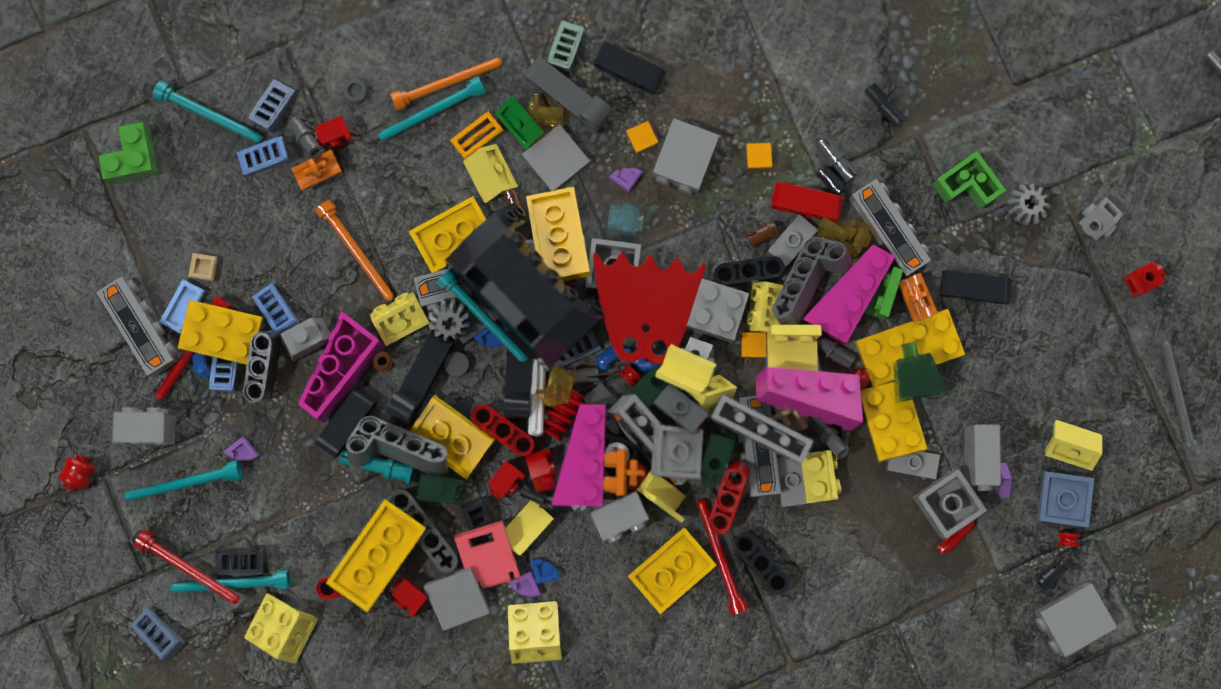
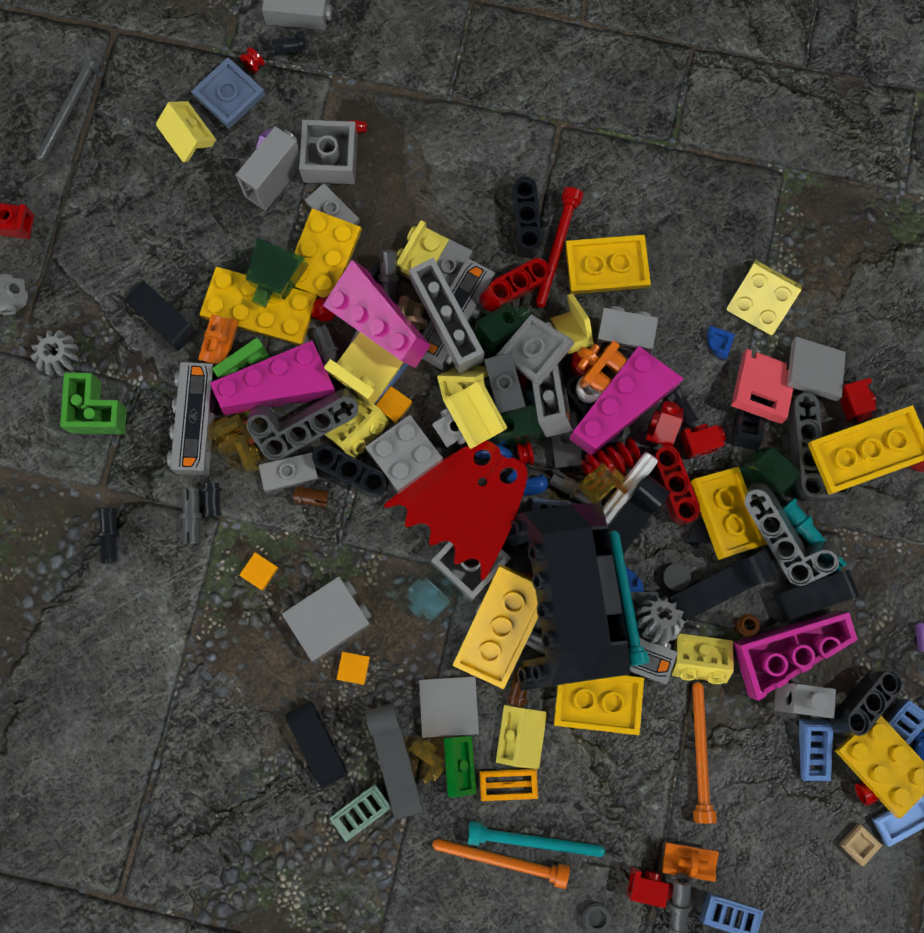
camera: 140 degrees left, 5 degrees down
light yellow panel [505,501,554,556] -> none
medium lavender tile [508,572,541,597] -> none
medium lavender tile [609,168,643,193] -> none
red beam [770,182,844,223] -> none

